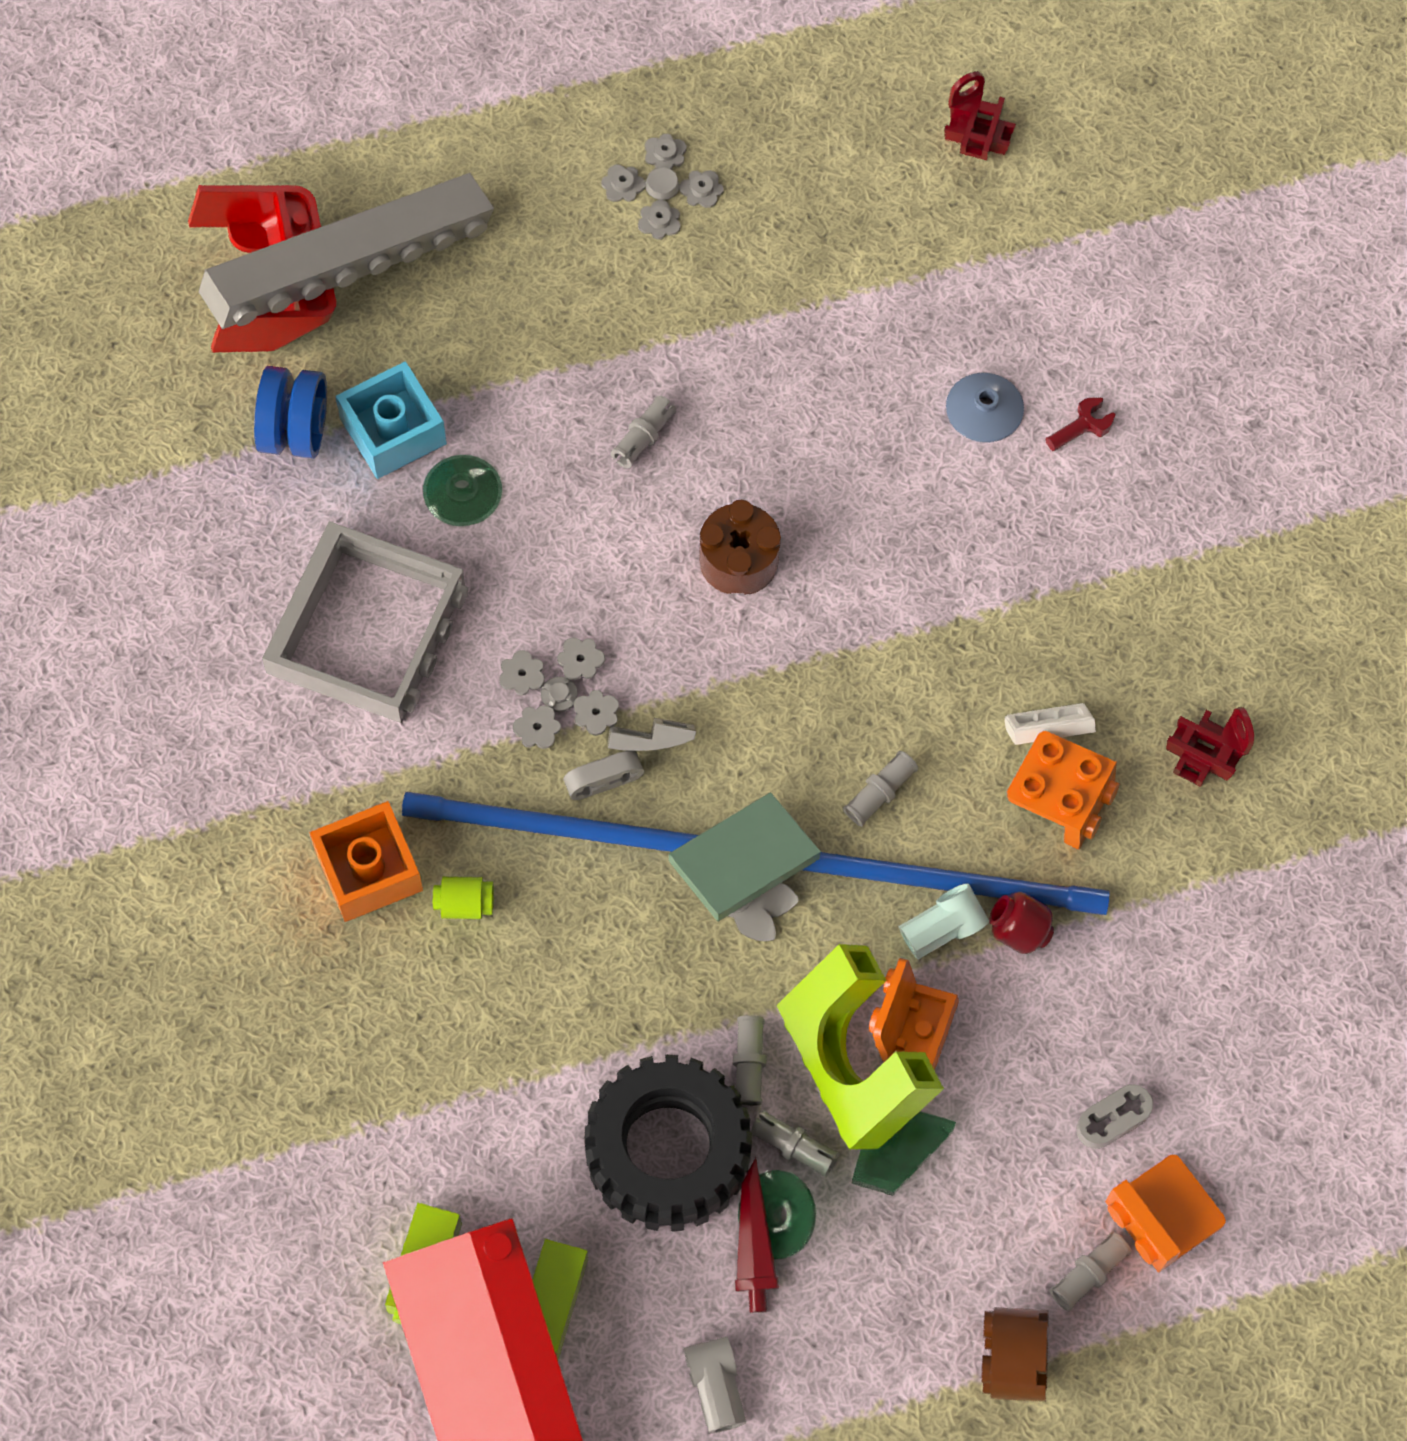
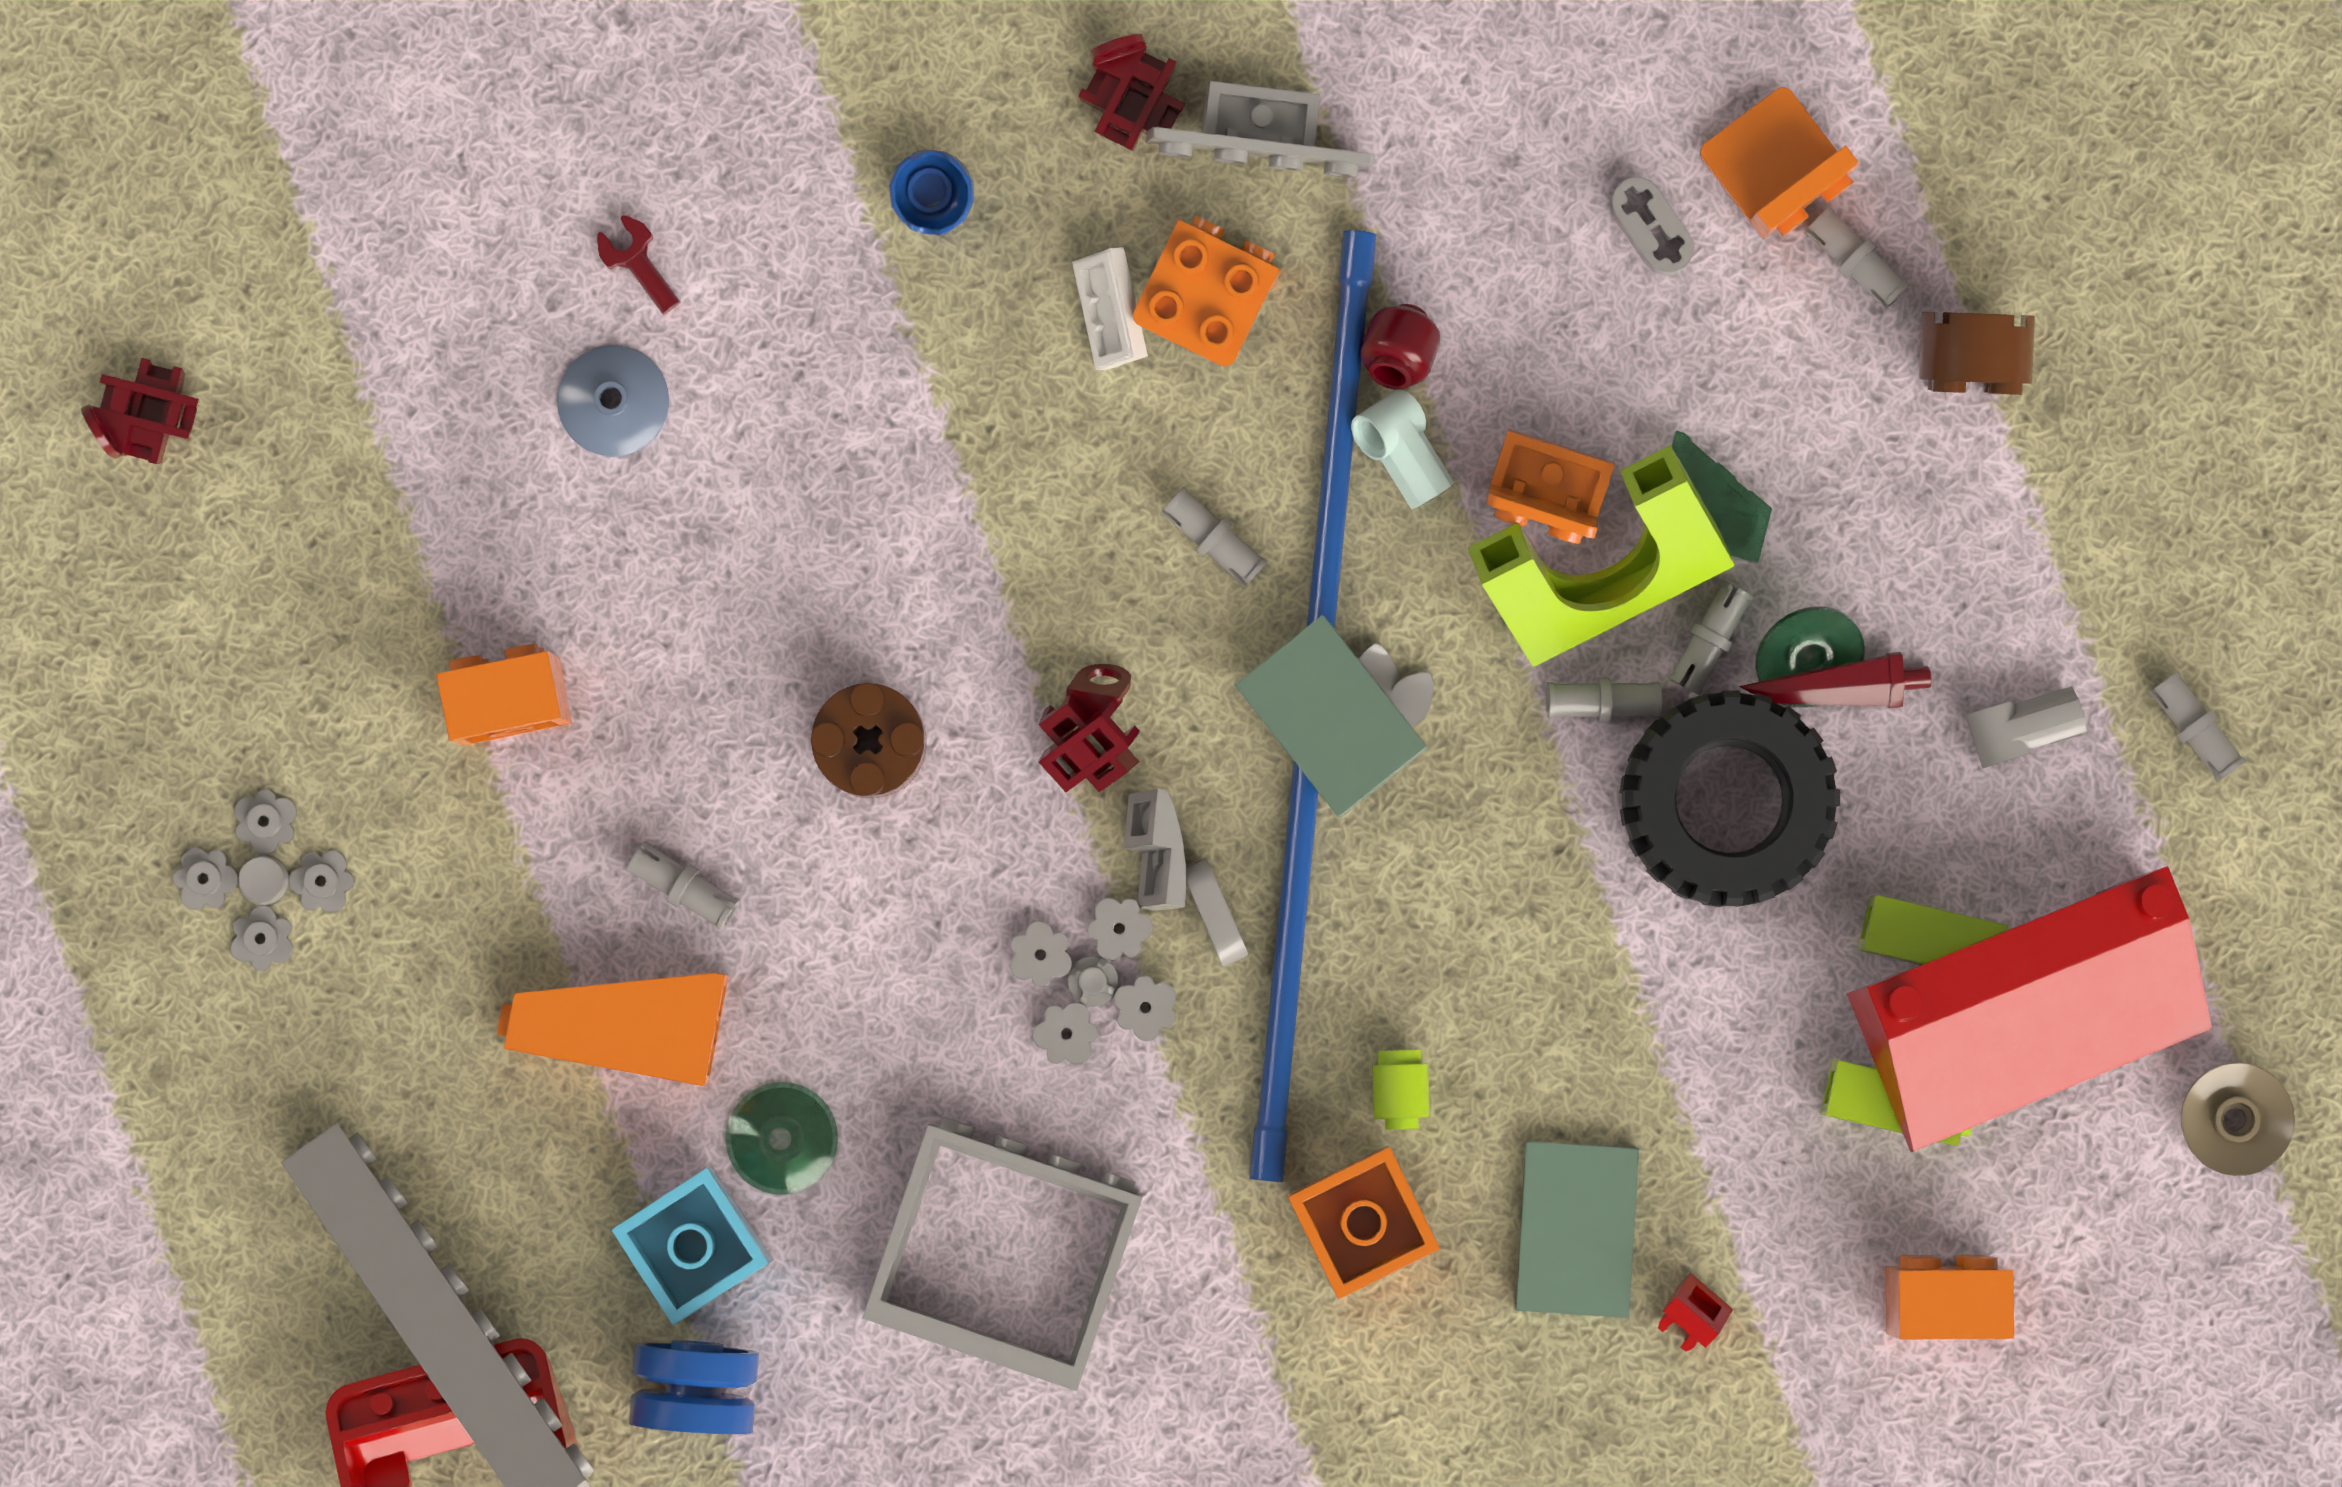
camera: 90 degrees left, 20 degrees up
none -> orange brick [436,644,573,746]
none -> orange slope [497,973,729,1086]
none -> blue hair [889,150,974,236]
none -> dark red piece [1038,664,1141,793]
none -> light grey bracket [1145,81,1374,178]
none -> sand green tile [1515,1141,1639,1318]
none -> red tile [1658,1273,1733,1351]
none -> orange brick [1885,1255,2014,1340]

